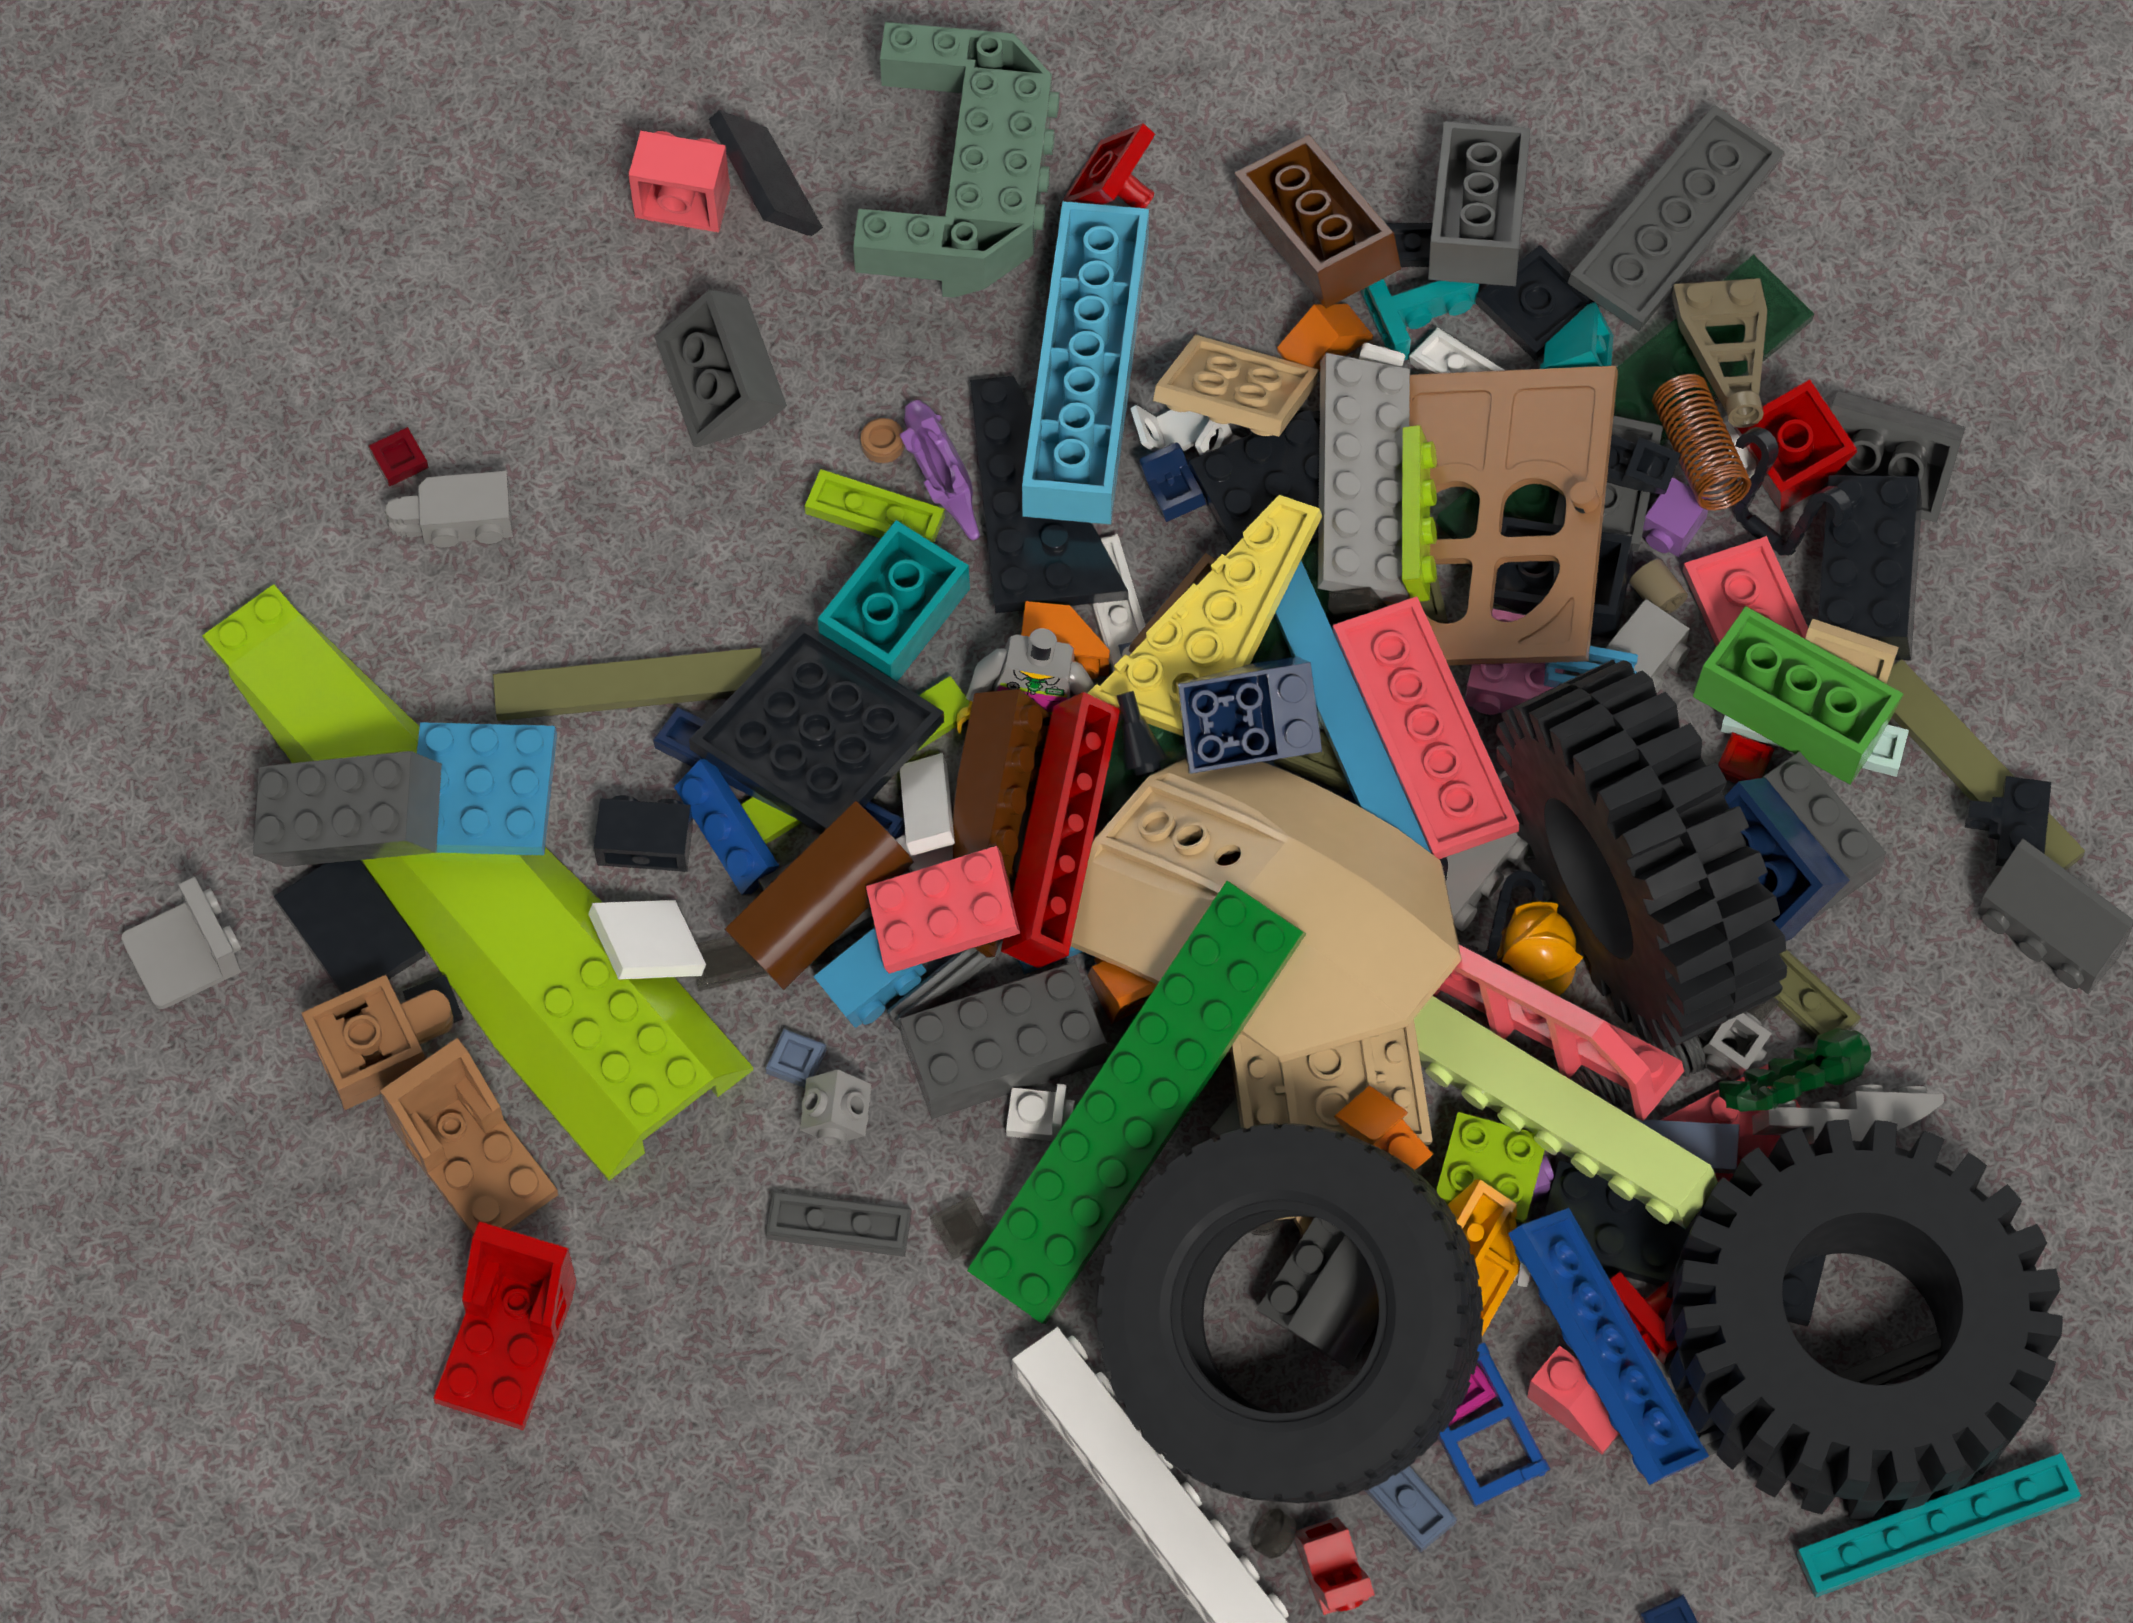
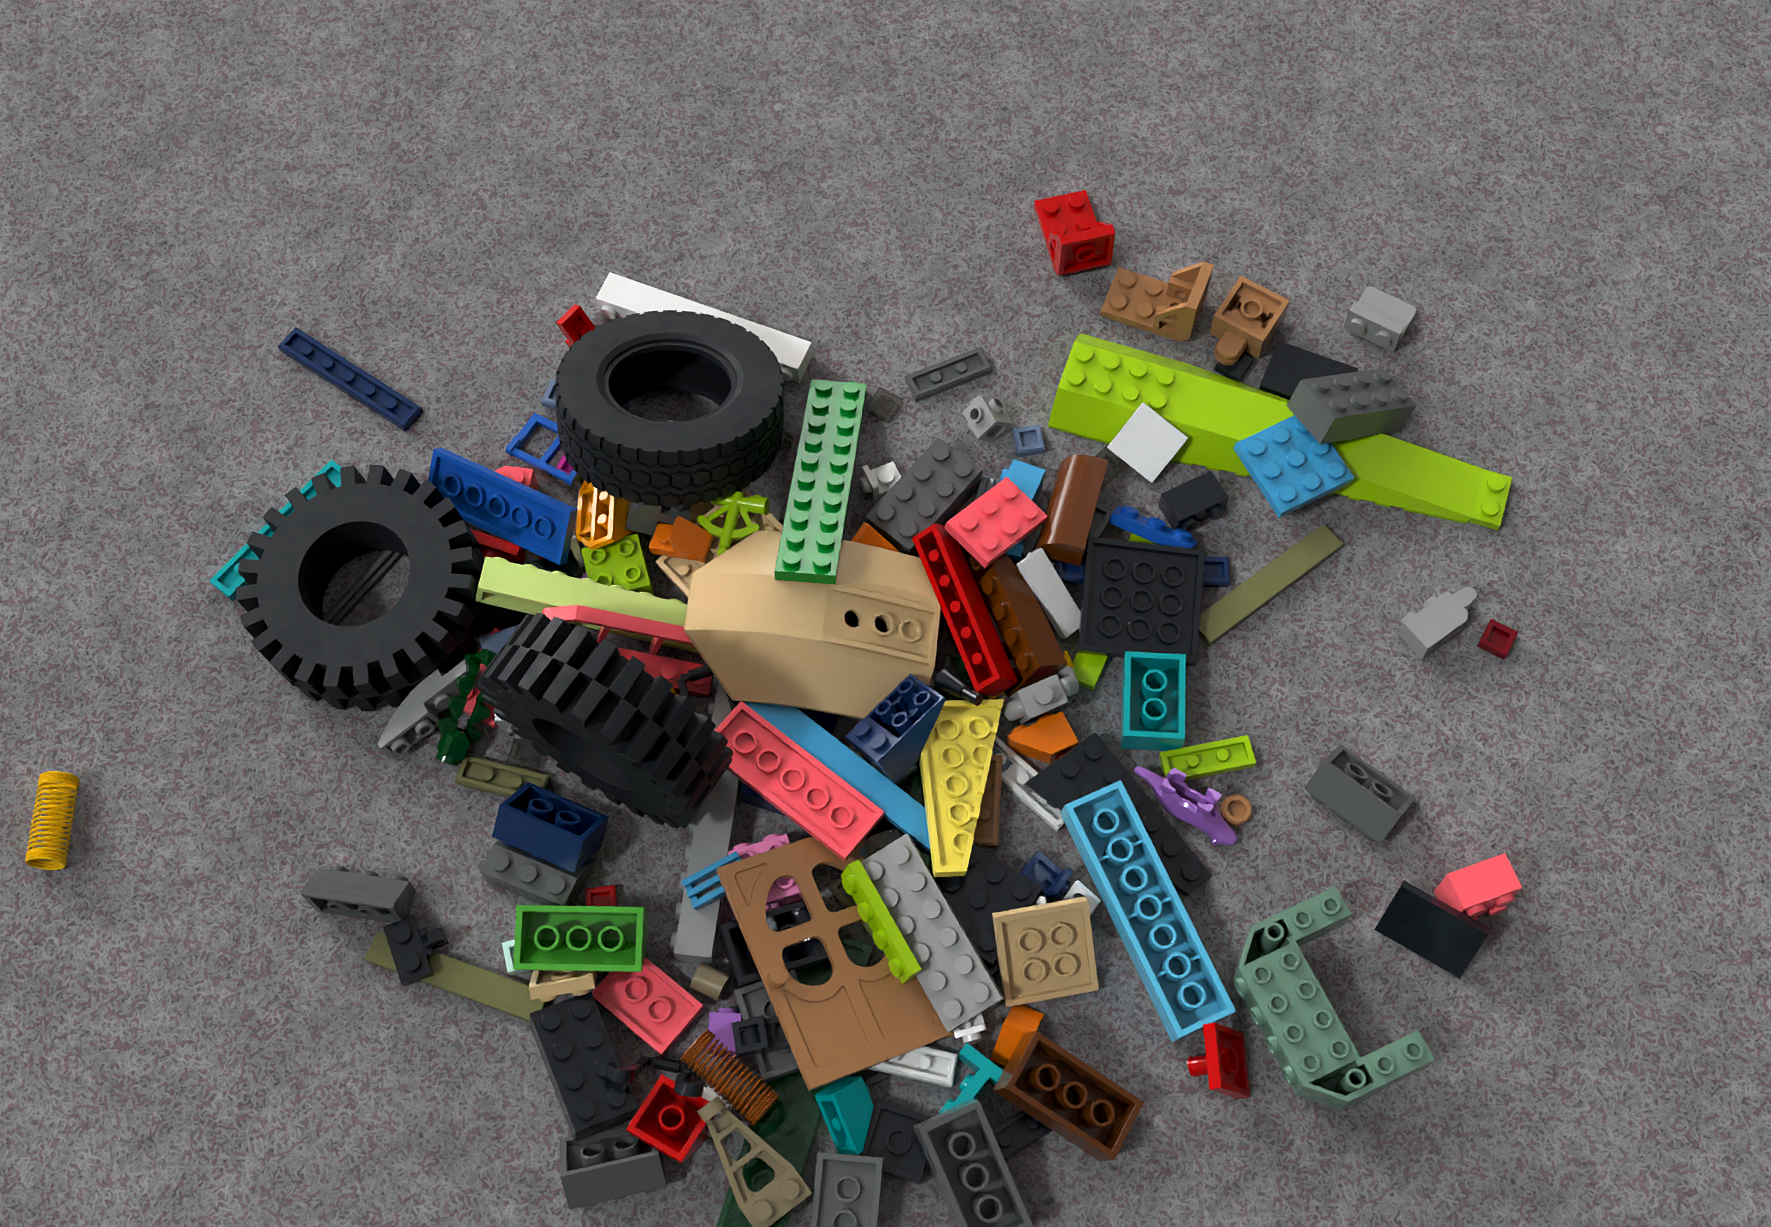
camera: 150 degrees right, 0 degrees up
none -> lime piece [697,491,770,556]

